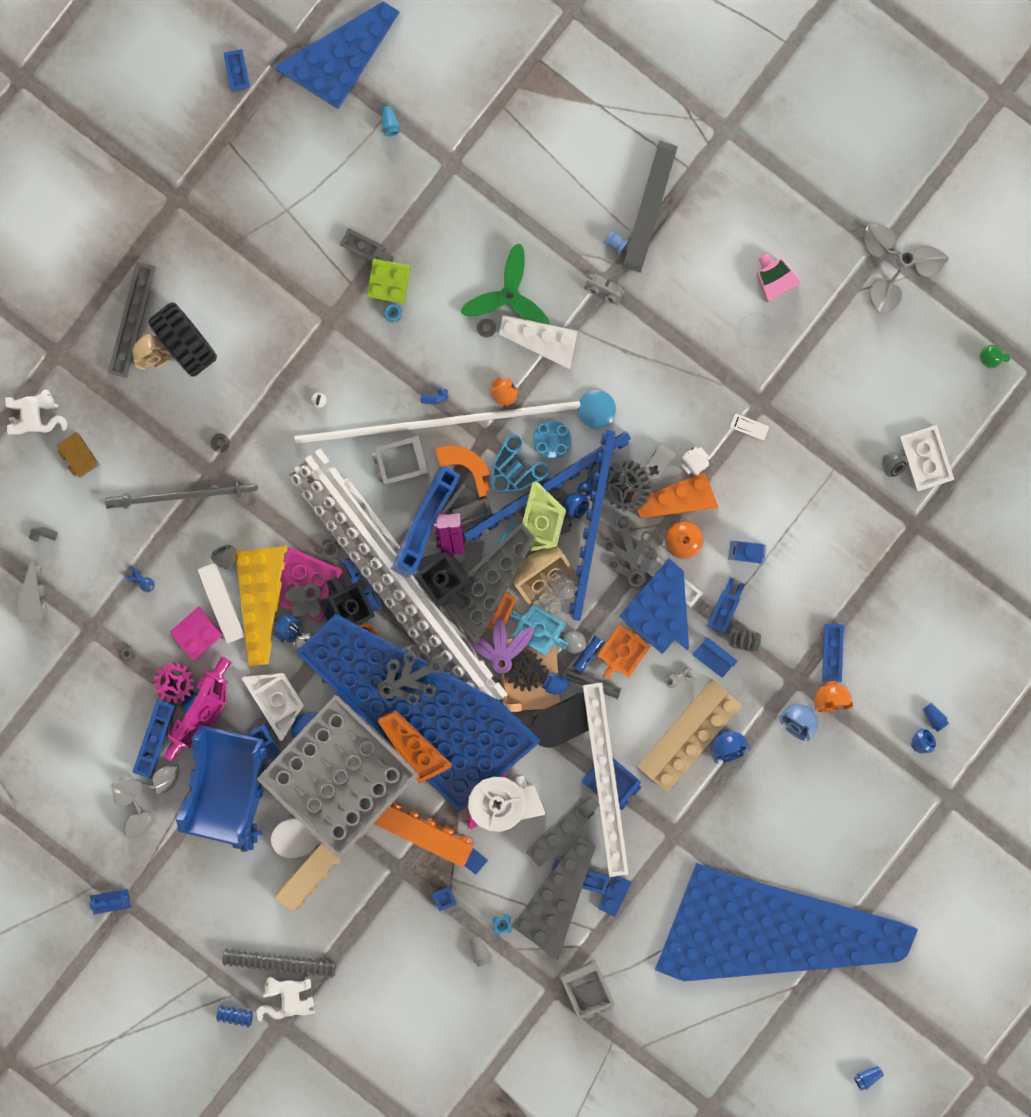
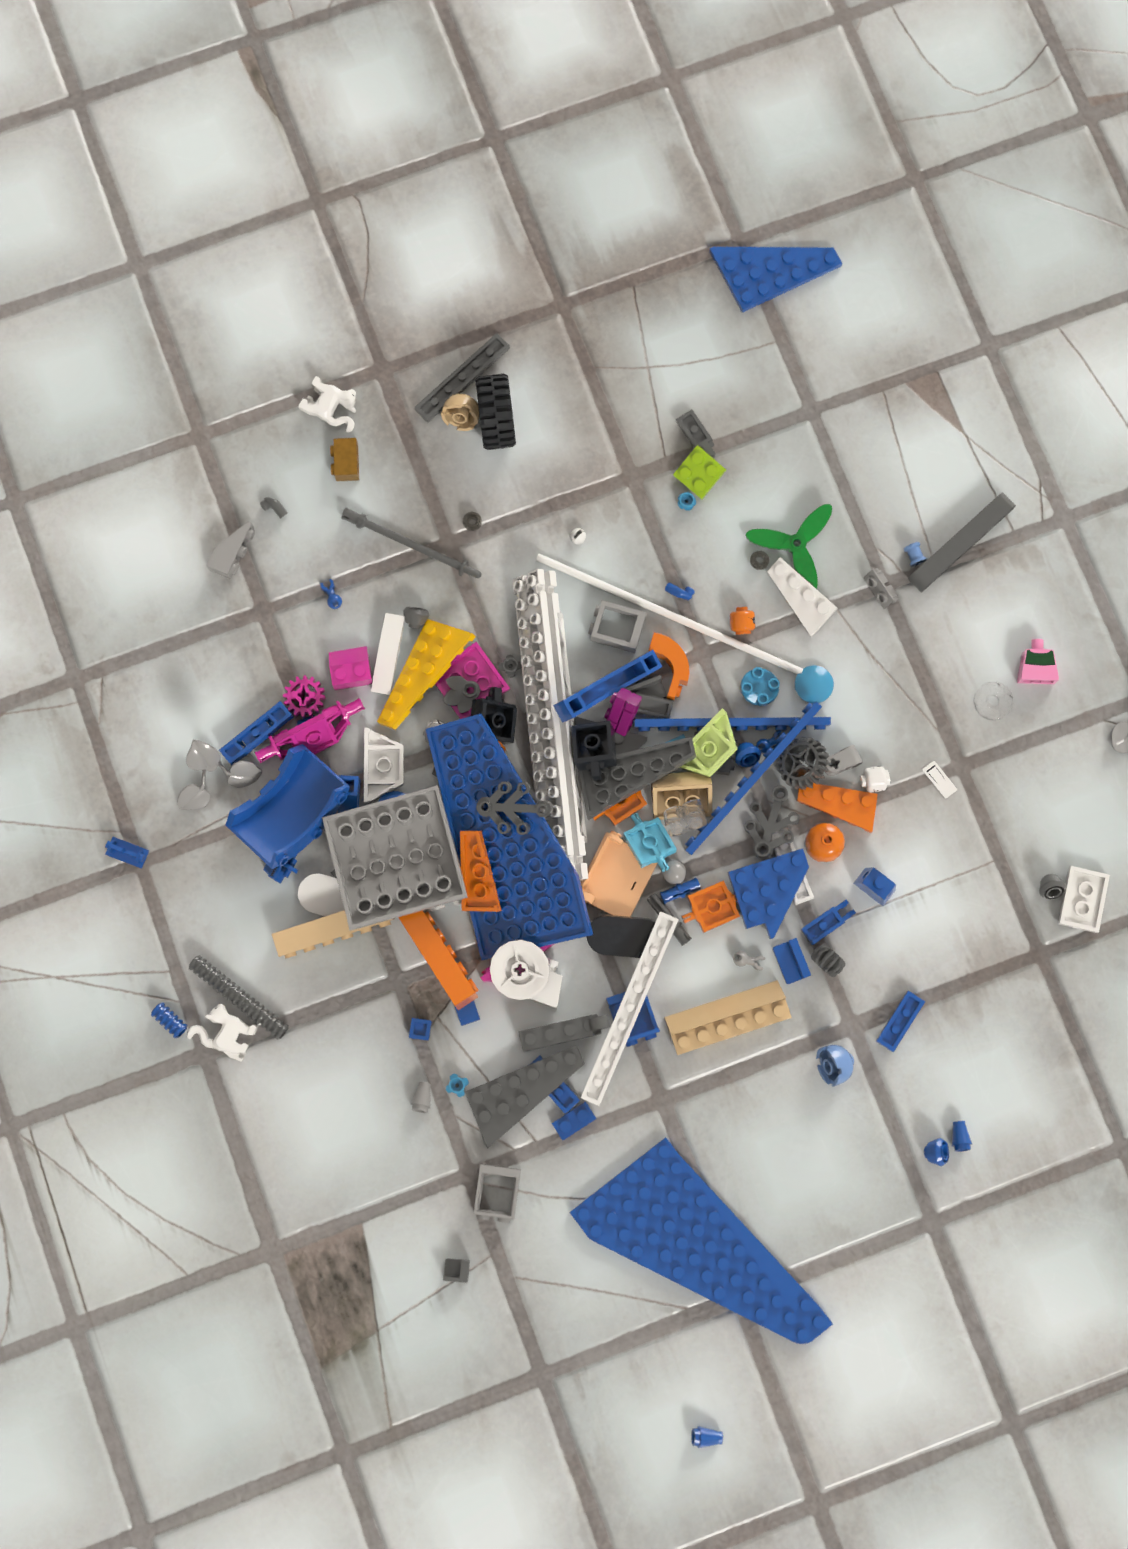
camera: 35 degrees right, 10 degrees down
dark grey piece [119,645,136,662] -> none
blue plate [223,49,250,92] -> none
blue head [274,614,302,643] -> none
blue piece [342,557,383,612] -> none
dark azure cone [381,106,401,137] -> none
medium lavender plant [467,617,534,674] -> none
dark azure connector [492,435,550,493] -> none
black gear [505,650,547,692] -> none
blue piece [542,671,570,695] -> none
blue cylinder [711,729,751,764] -> none
orange cylinder [814,681,853,712] -> none
none -> dark grey panel [443,1258,470,1283]

